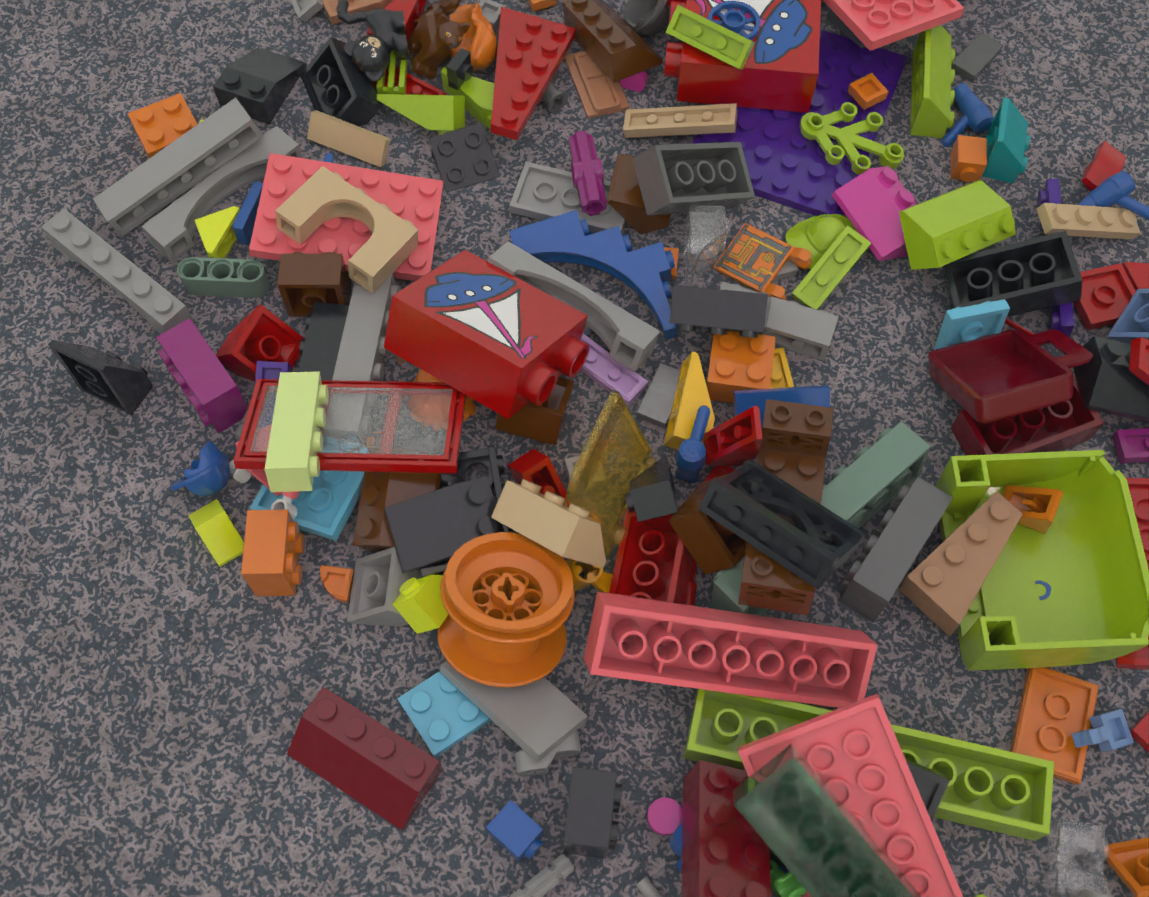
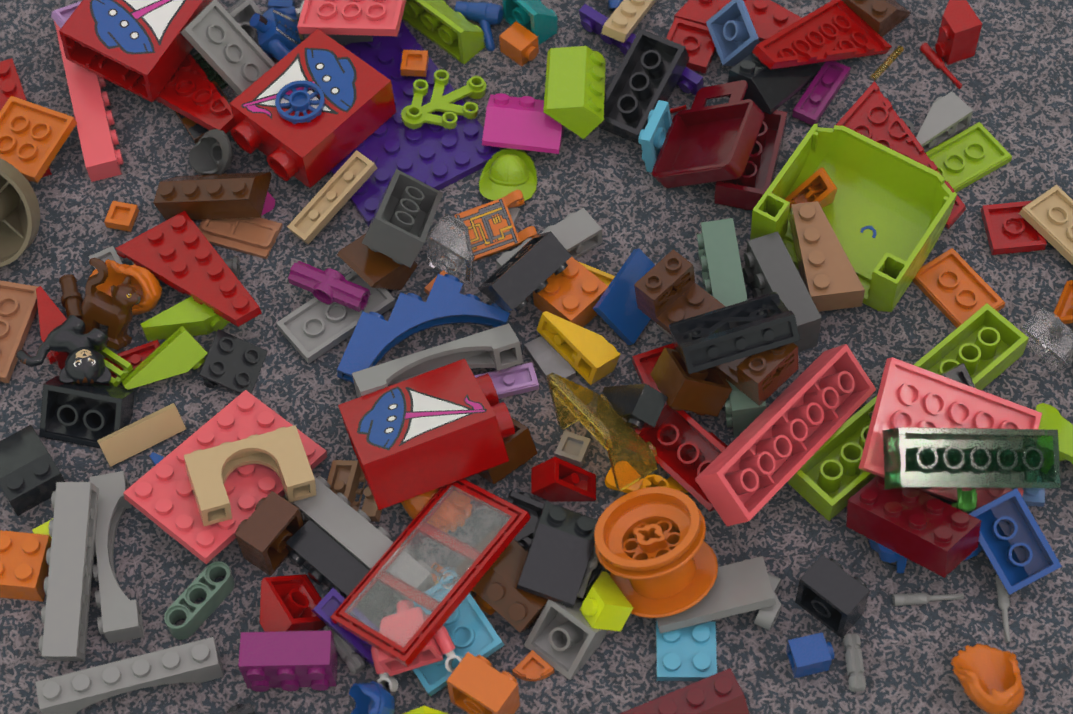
camera: 50 degrees left, 5 degrees down
neon yellow slope [194,206,240,258] -> none
blue tile [232,181,263,246] -> none
yellowish green brick [265,371,329,492] -> none
black plate [446,48,473,90] -> none
tan slope [491,479,606,568] -> none
dark pink tile [647,797,682,836] -> none
lime plate [666,5,755,70] -> none
blue piece [675,405,710,483] -> none
red slope [703,406,763,467] -> none
lime plate [791,225,871,310] -> none
medium blue plate [1071,709,1134,752] -> none

